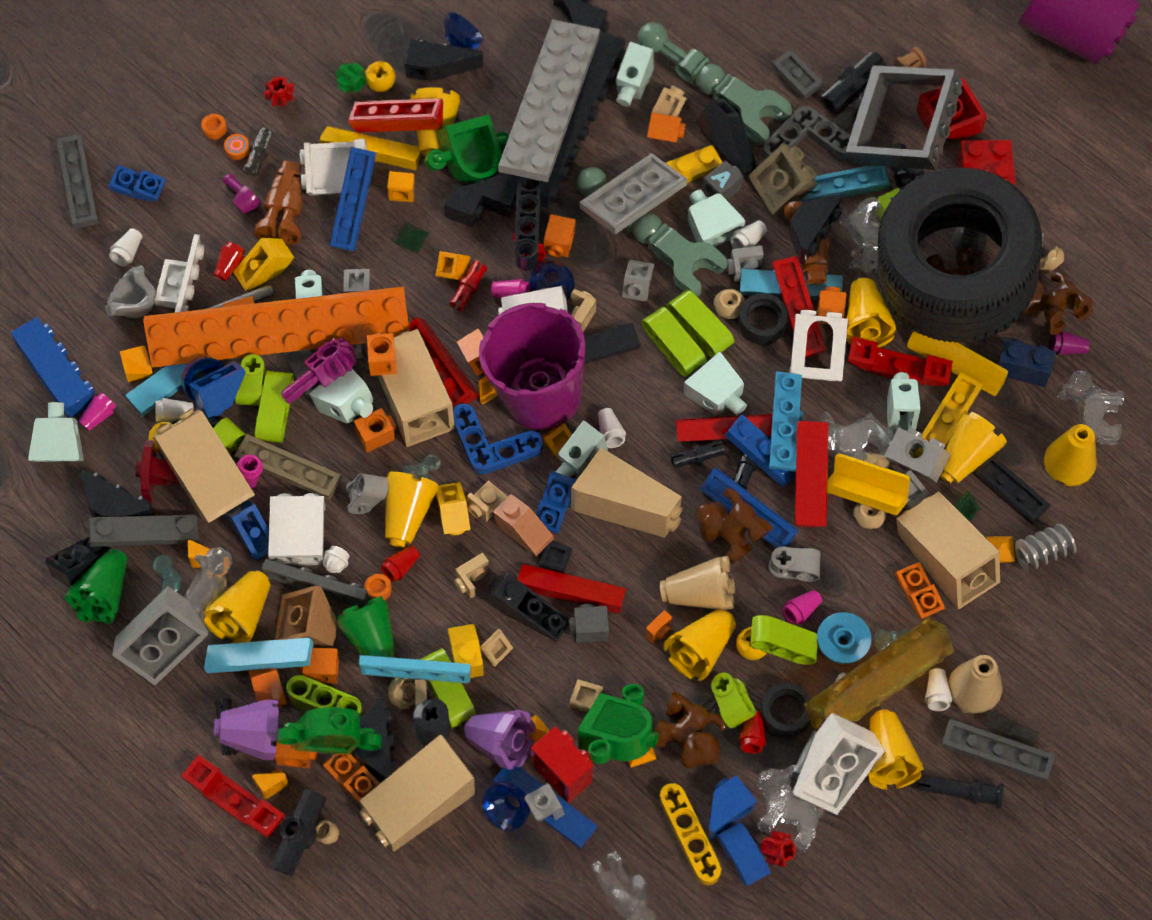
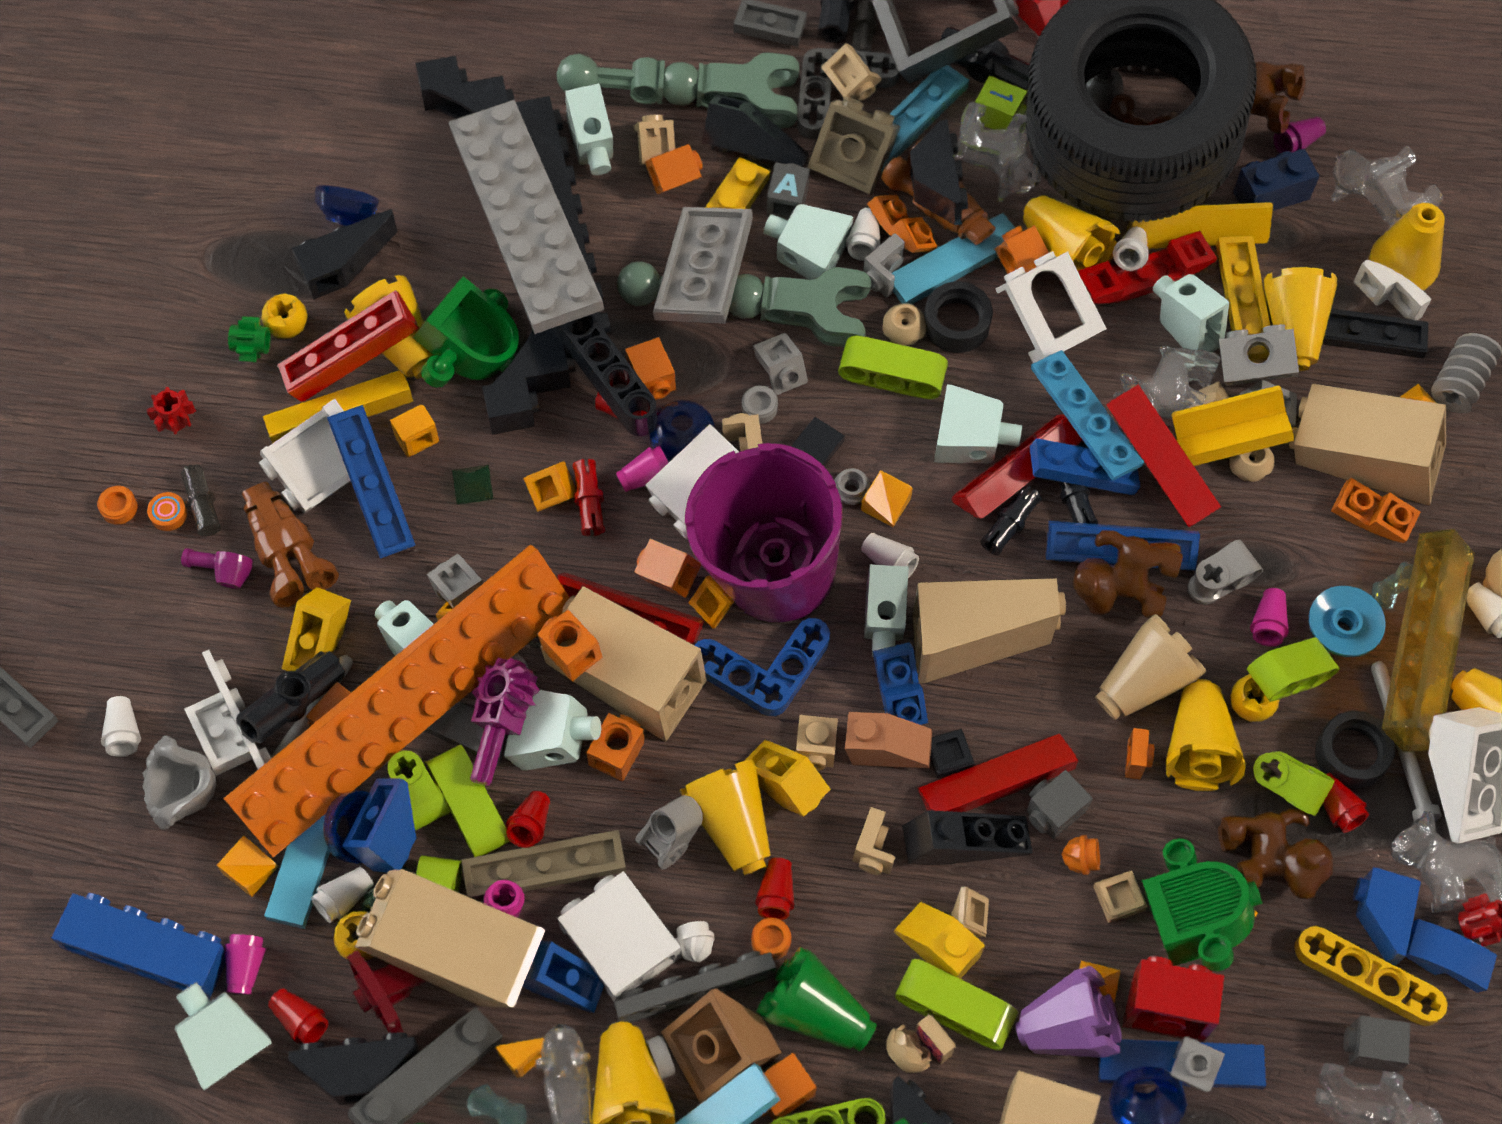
camera: 35 degrees left, 0 degrees up
blue slope [108,164,166,202] -> none
red cone [213,242,245,281] -> none
medium azure tile [359,655,471,683] -> none
clear light blue piece [403,454,441,478] -> none
black piece [414,699,450,745] -> none
light orange slope [541,423,572,460] -> none
lime beam [641,307,707,377] -> none
red plate [772,256,826,358] -> none
clear green slope [953,490,980,522] -> none
none -> black piece [236,651,345,744]
none -> red cone [268,988,329,1044]
none -> red cone [506,791,550,848]
none -> light grey tile [646,1035,675,1079]
none -> light grey tile [742,386,778,424]
none -> tan bracket [821,44,882,101]
none -> light grey plate [834,468,870,505]
none -> light orange slope [861,470,913,527]
none -> orange slope [867,194,938,253]
none -> orange plate [1062,835,1100,875]
none -> white cone [1113,227,1149,271]
none -> dark grey brick [1343,1015,1410,1073]
none -> white slope [1353,259,1431,320]

